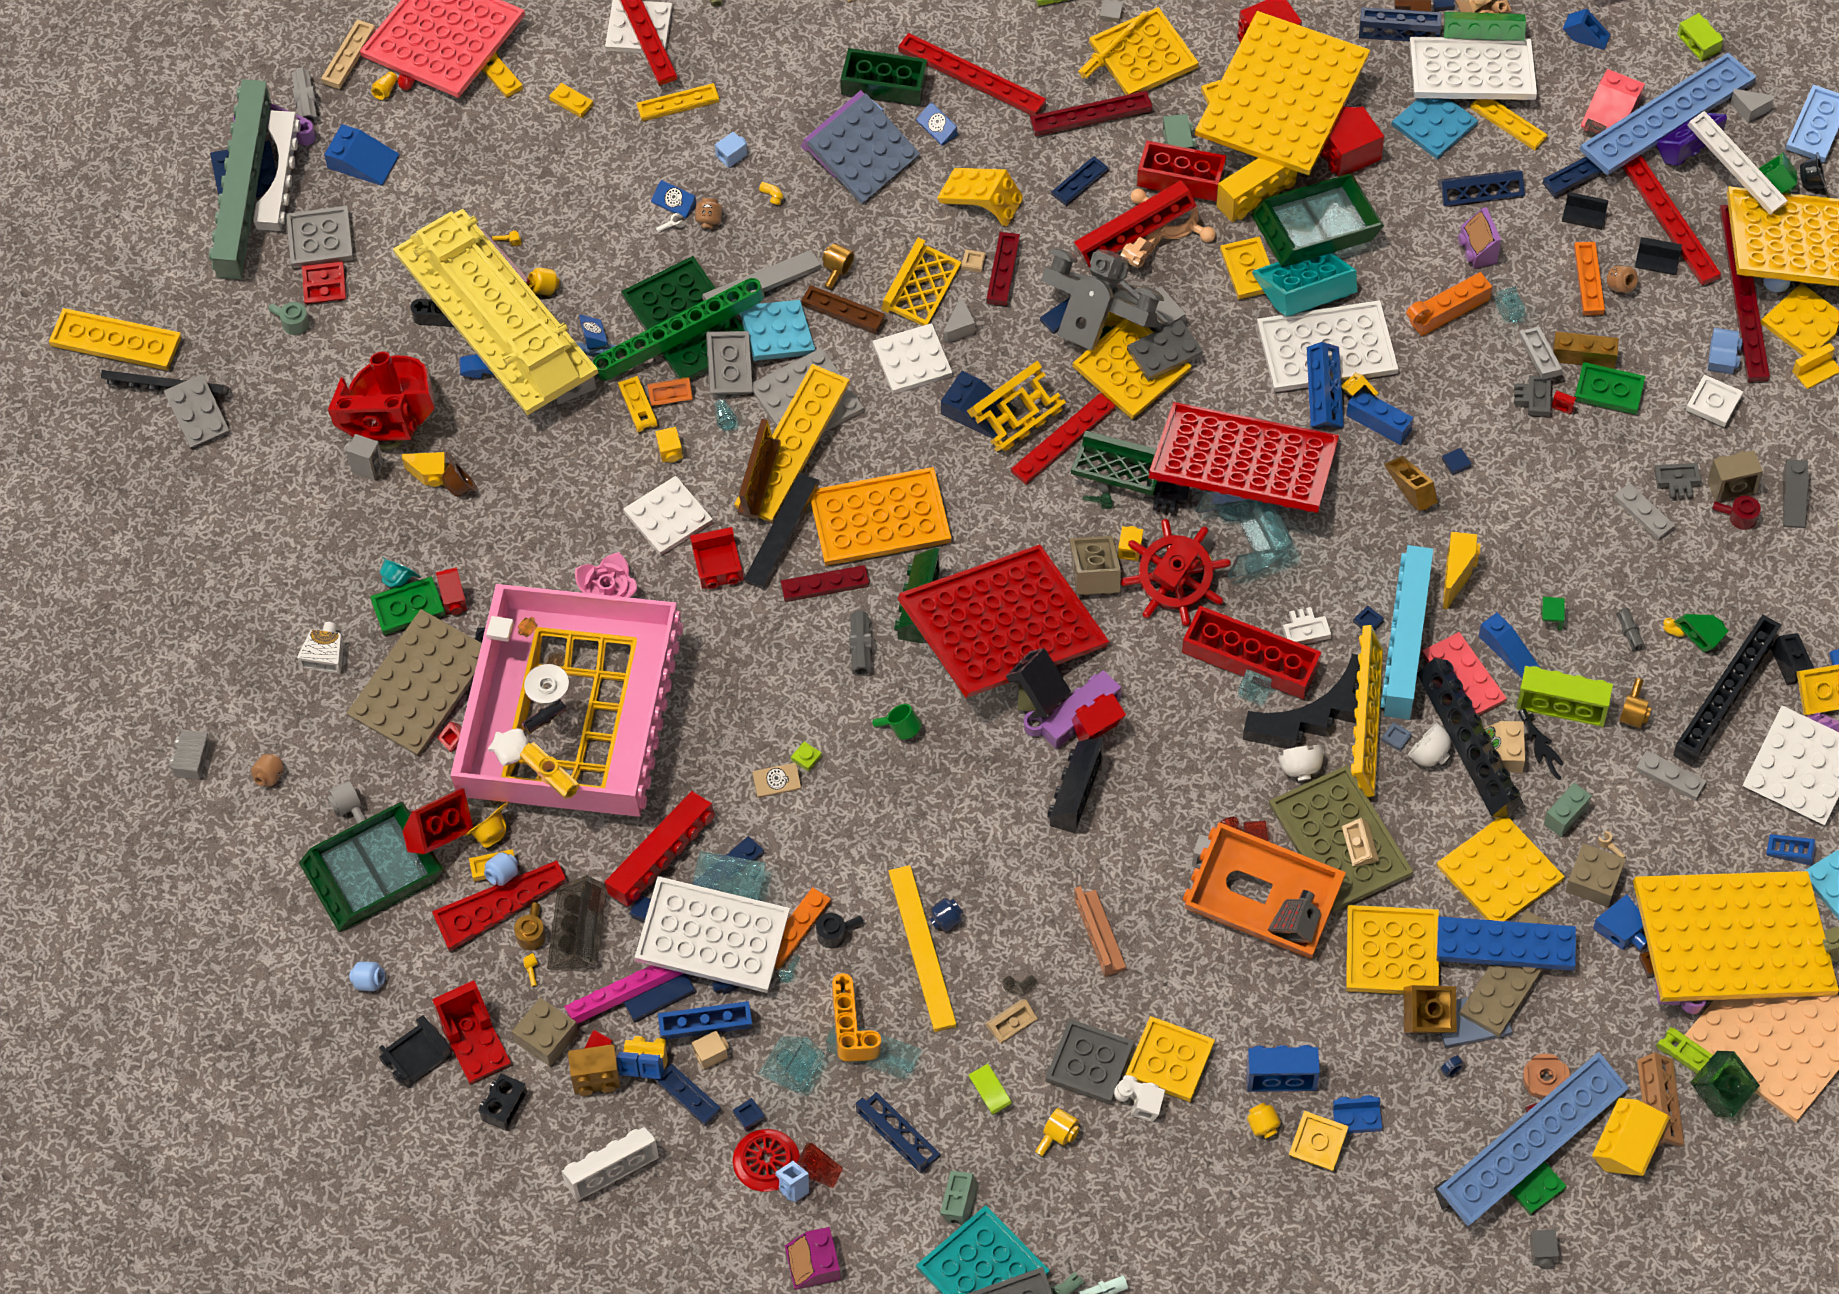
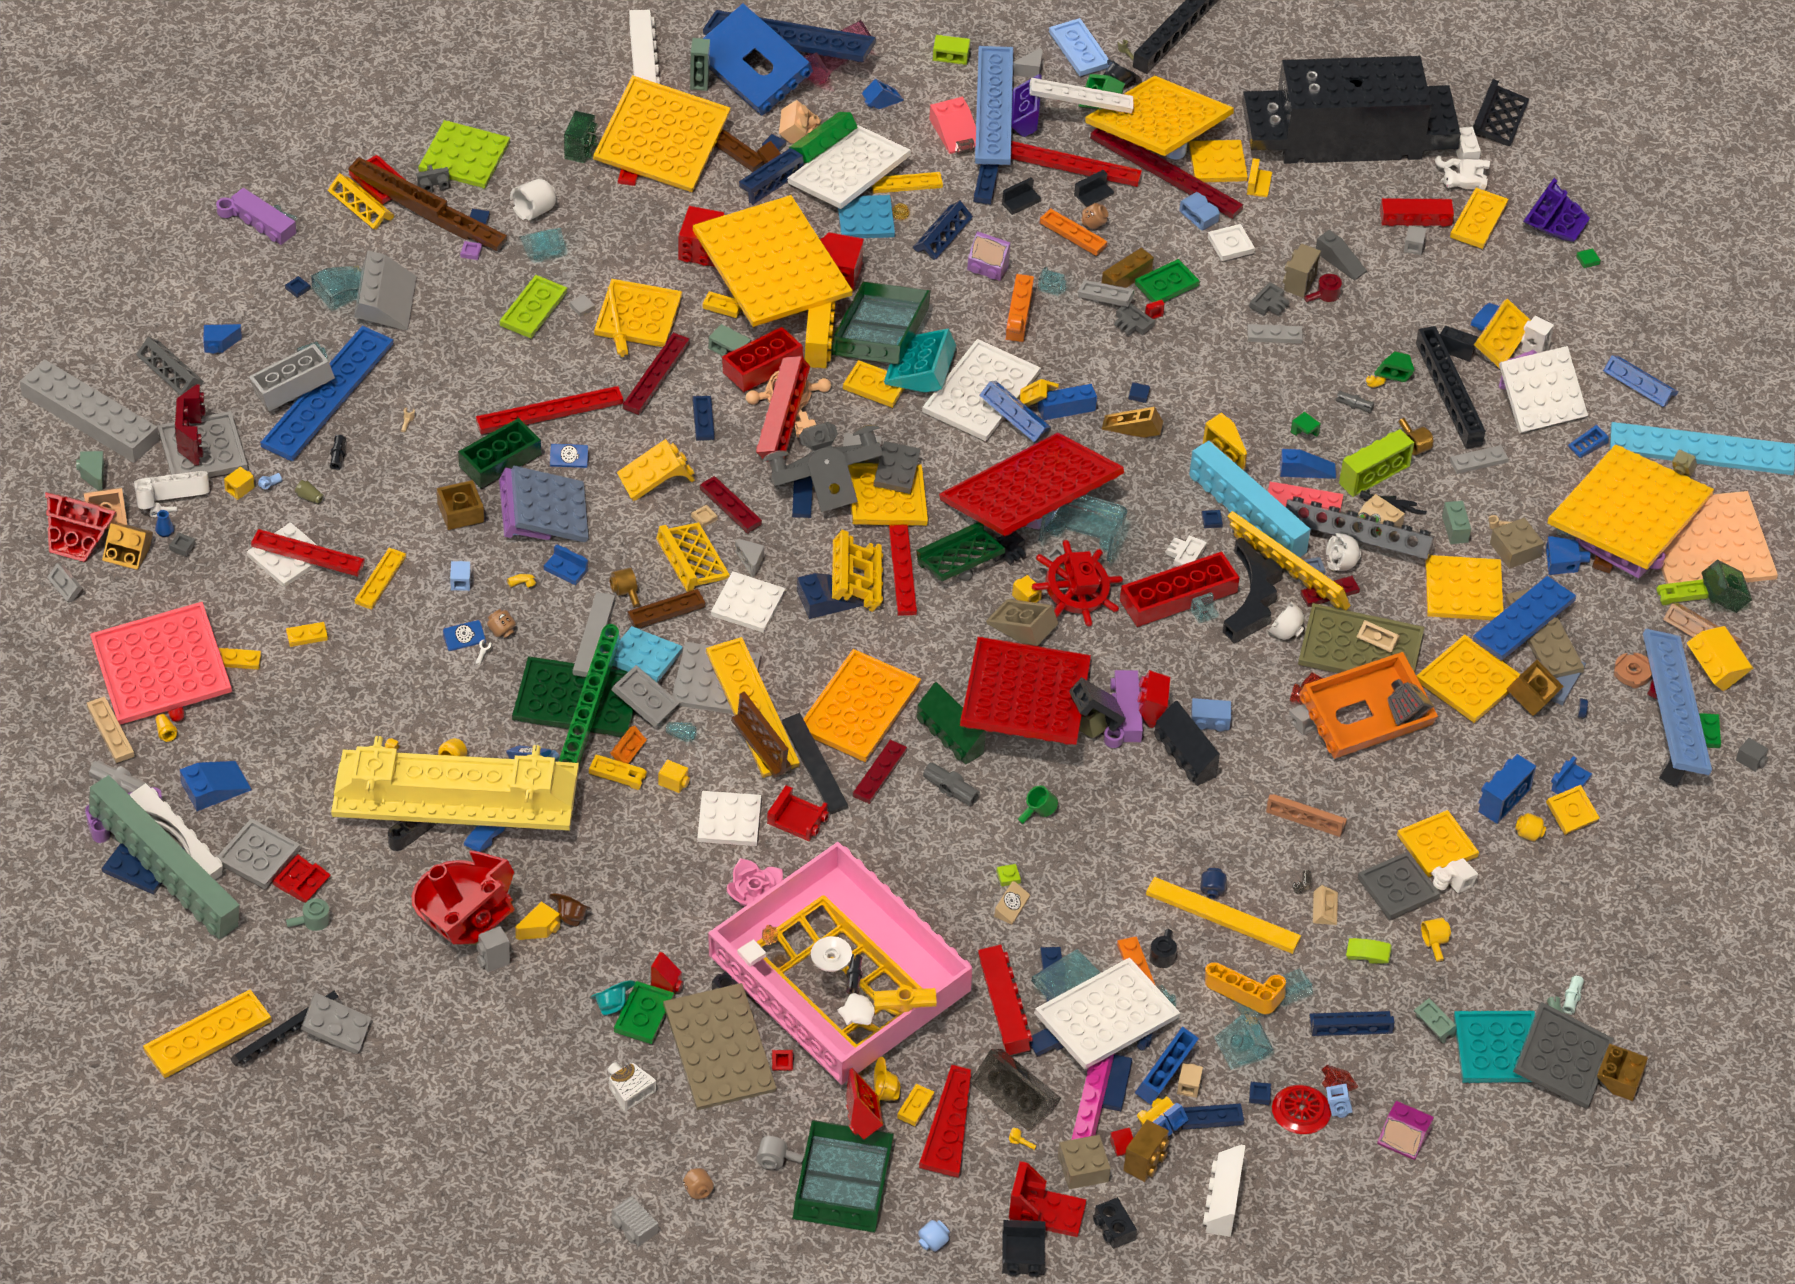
camera: 55 degrees left, 10 degrees down
light blue head [484,852,518,886] -> none
pearl gold piece [514,902,545,950] -> none
clear green hand [1083,493,1113,509] -> none
none -> pearl gold brick [437,480,484,530]
none -> blue bracket [544,544,588,586]
none -> clear yellow plate [892,203,910,220]
none -> medium blue brick [1191,698,1231,731]
none -> dark red plate [1300,576,1360,607]

